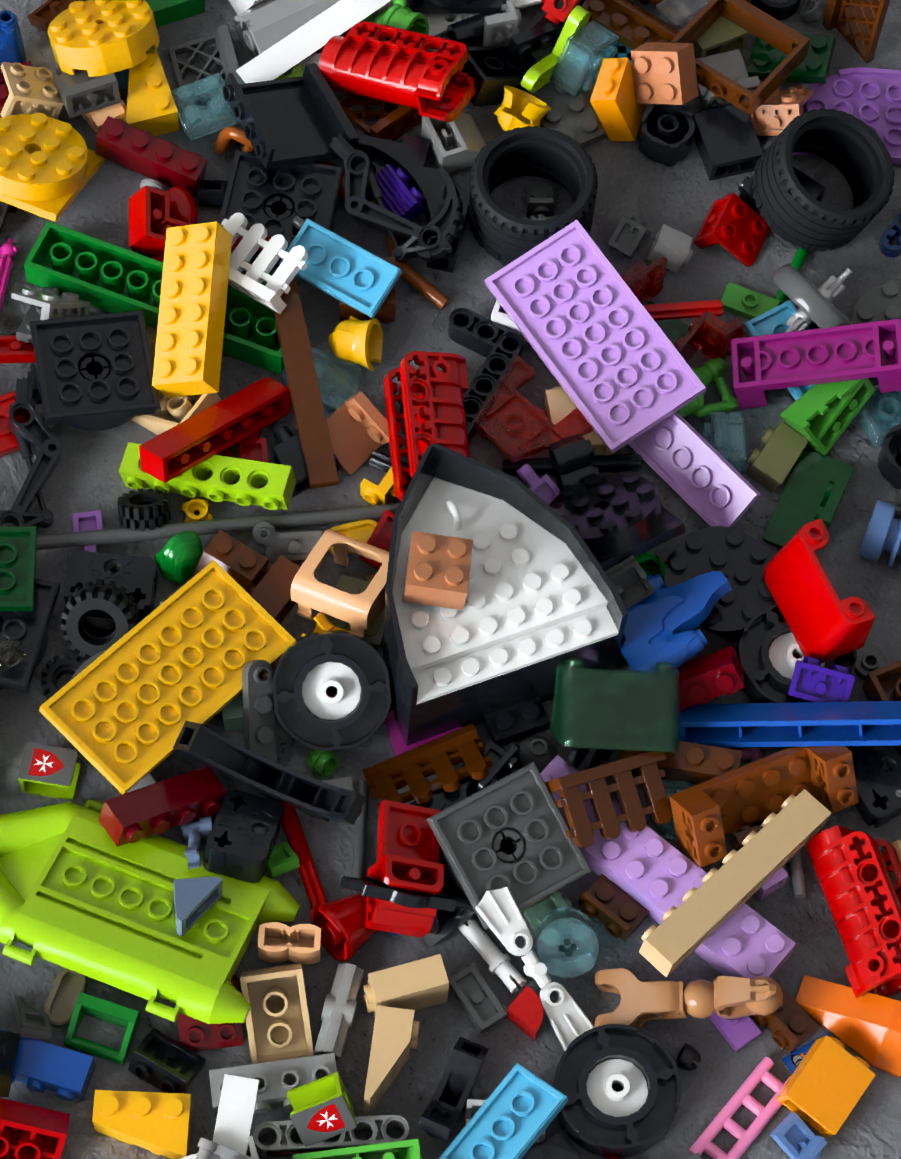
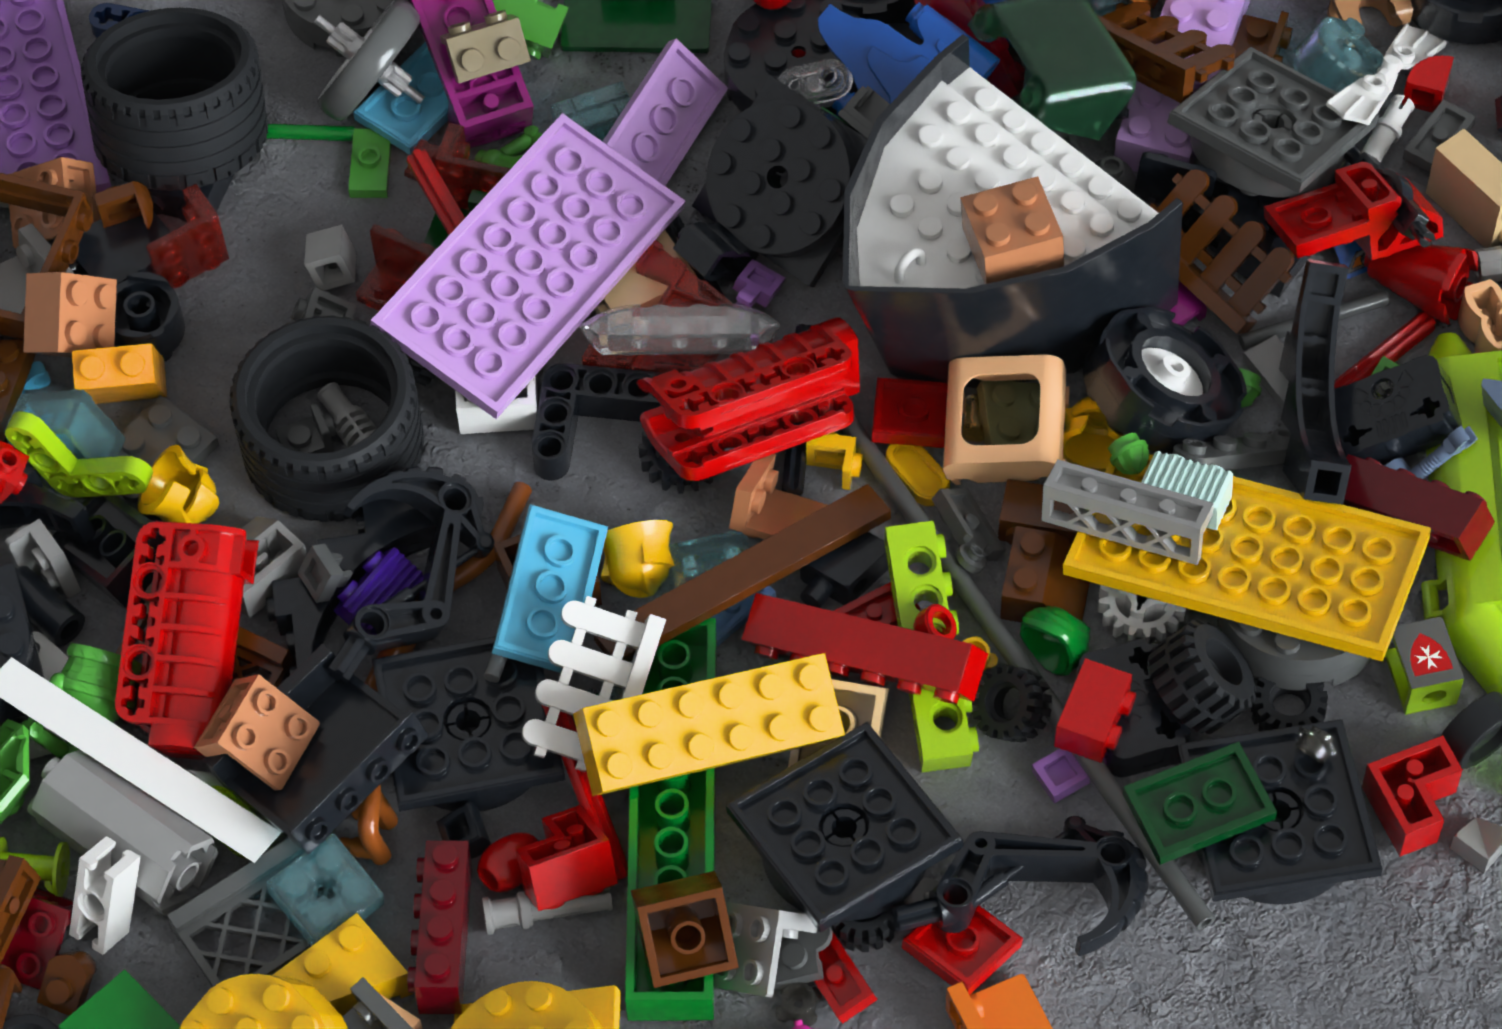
camera: 105 degrees left, 5 degrees down
red bracket [693,193,771,267] -> none
olive brick [745,421,809,492] -> none
none -> reddish brown plate [93,181,153,229]
none -> clear red bracket [146,184,229,288]
none -> nougat bracket [194,674,320,790]
none -> dark grey tile [297,543,353,603]
none -> dark tan bracket [440,10,531,83]
none -> clear brick [579,303,781,355]
none -> reddish brown slope [631,871,739,988]
none -> clear plate [778,59,853,104]
none -> red piece [913,604,957,639]
none -> light grey fence [1042,459,1214,565]
none -> red brick [1054,658,1136,763]
none -> bright green plate [1108,433,1149,475]
none -> light aqua brick [1141,451,1233,530]

